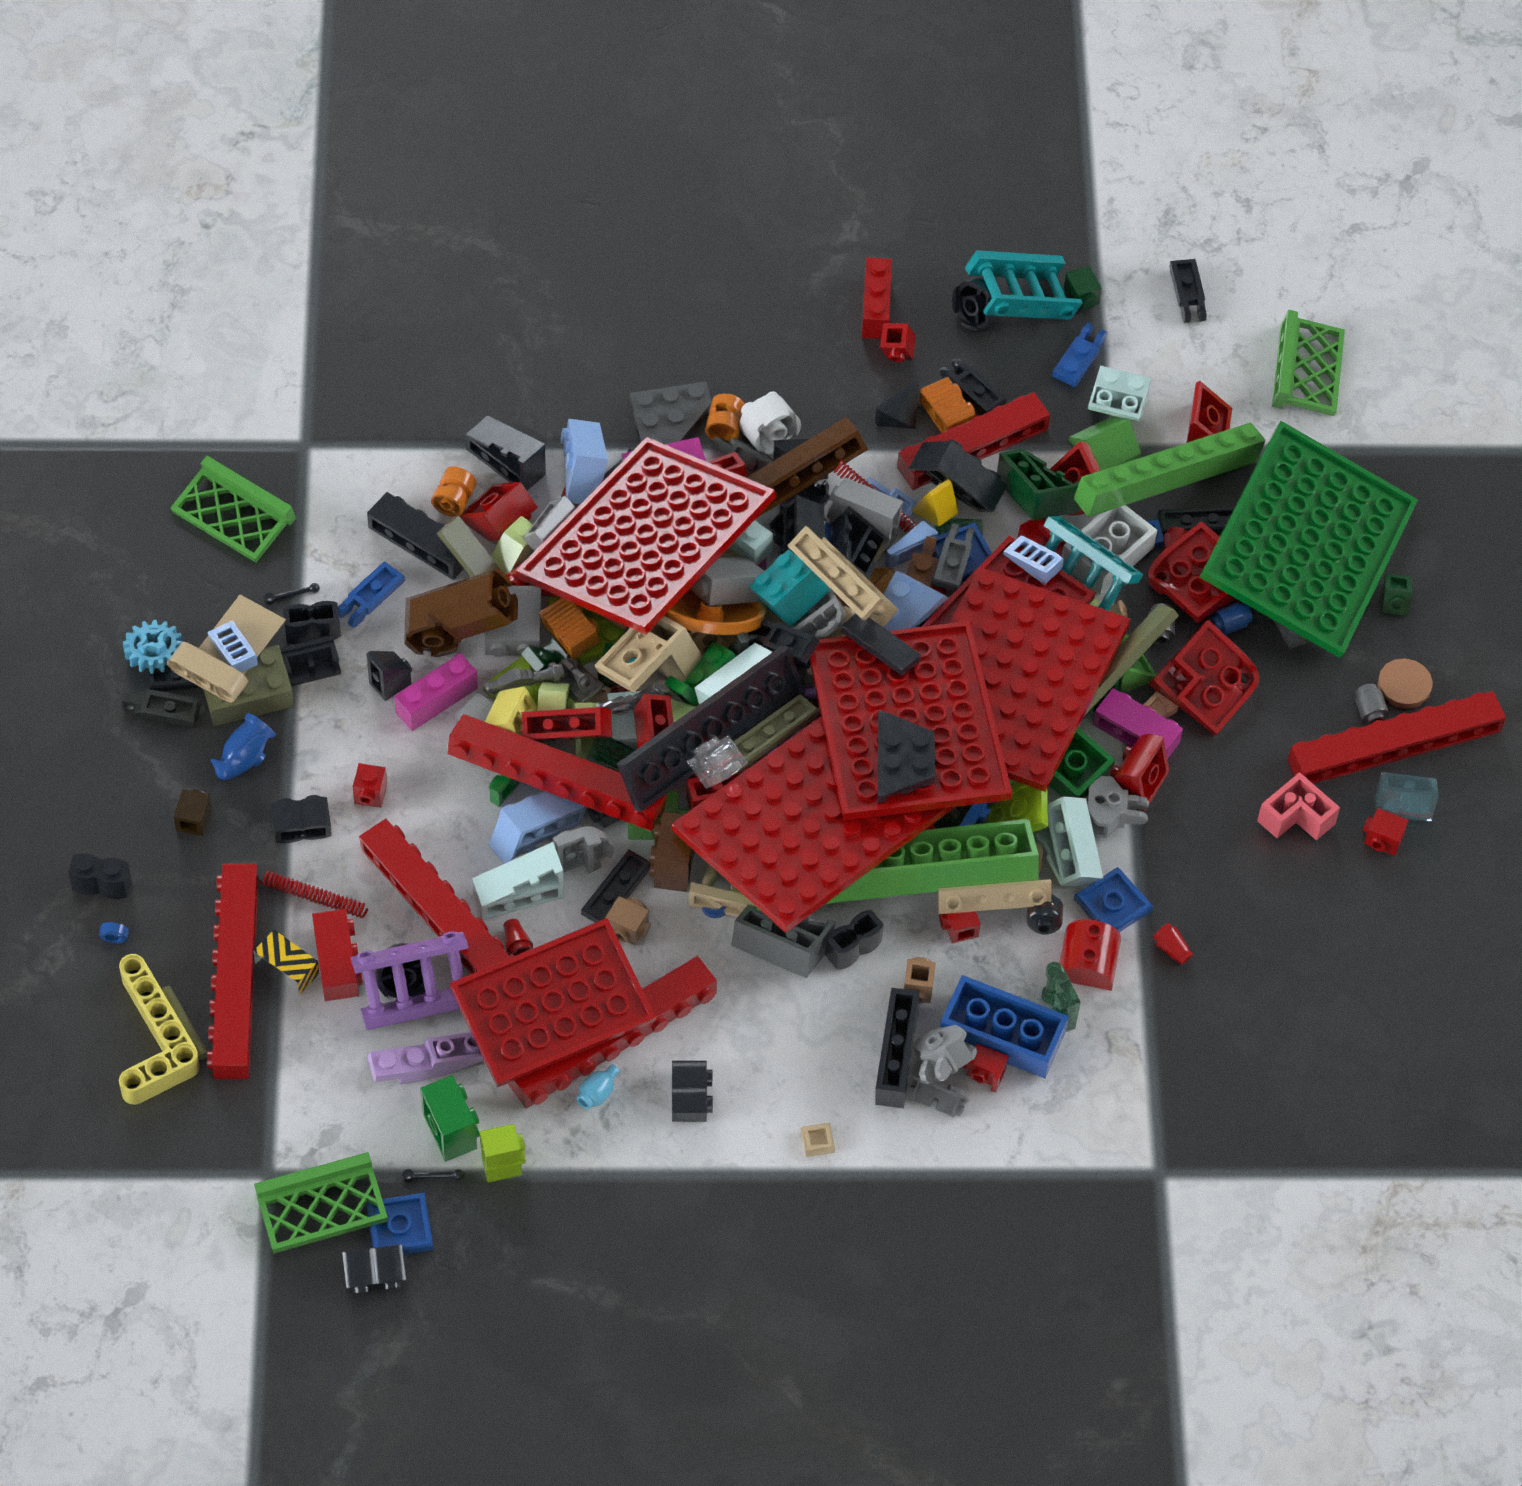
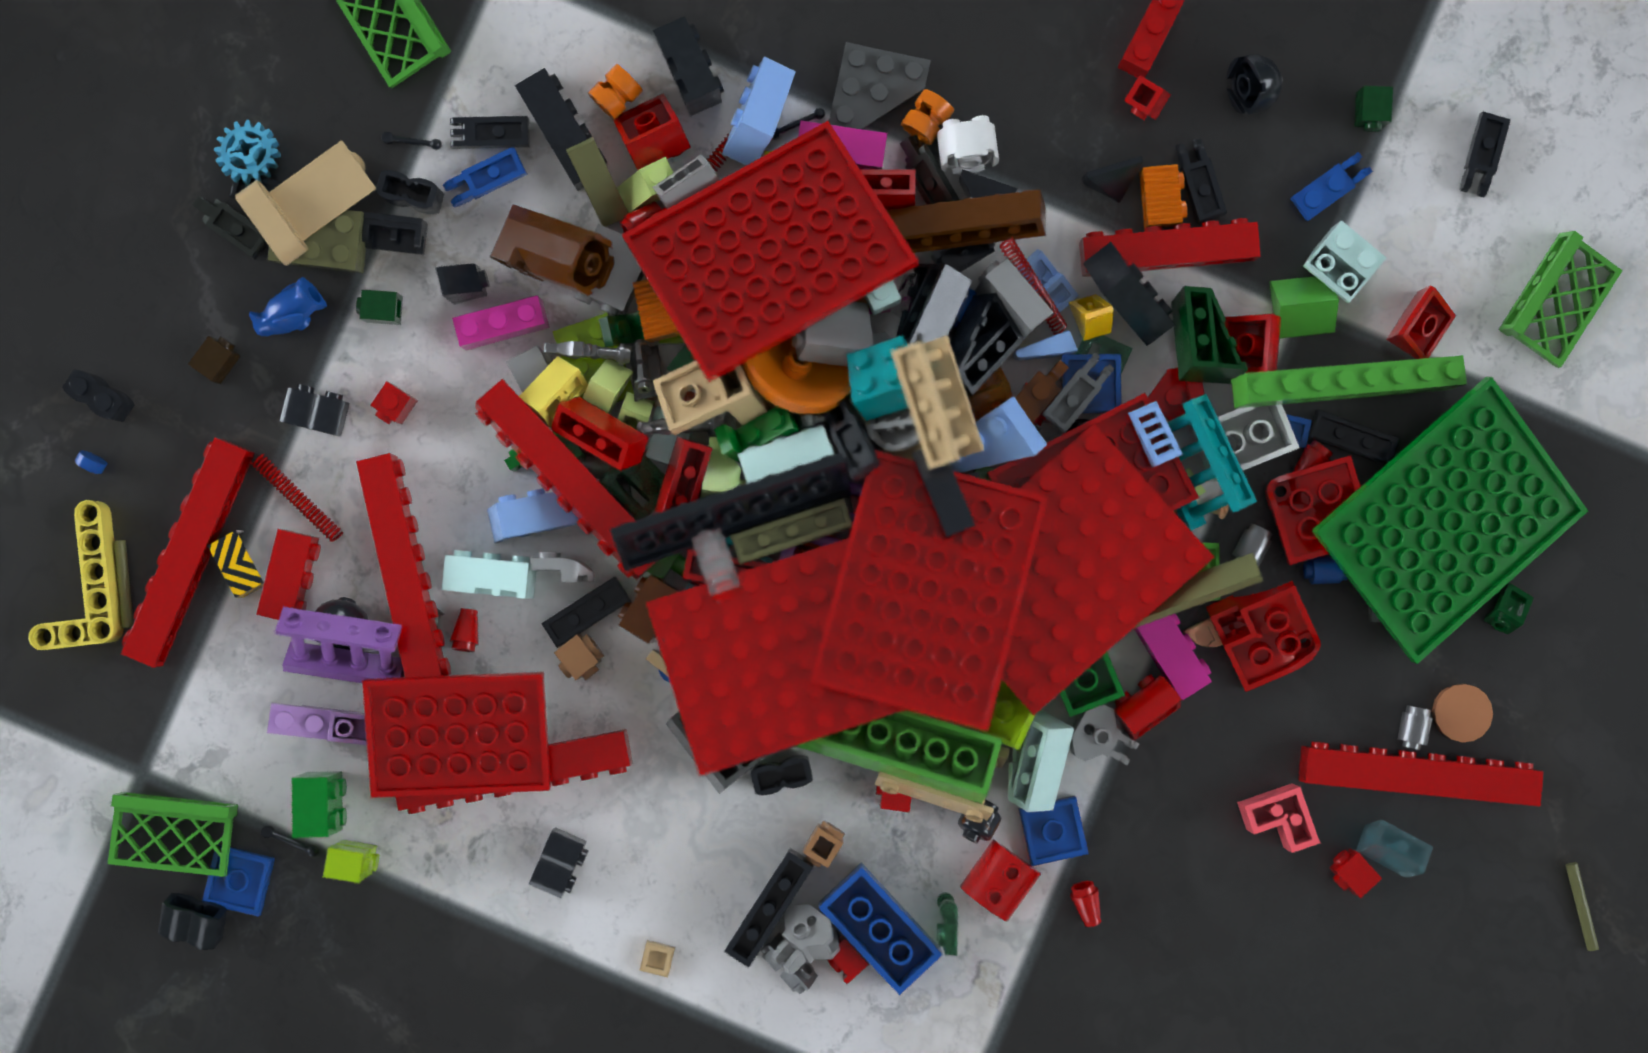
camera: 25 degrees right, 30 degrees up
light blue slope [208,621,258,673] -> none
medium azure plant [576,1064,620,1110] -> none
black wing [878,711,935,803] -> none
teal fence [965,250,1082,320] -> none
none -> dark green brick [356,290,403,325]
none -> black hinge [450,116,530,149]

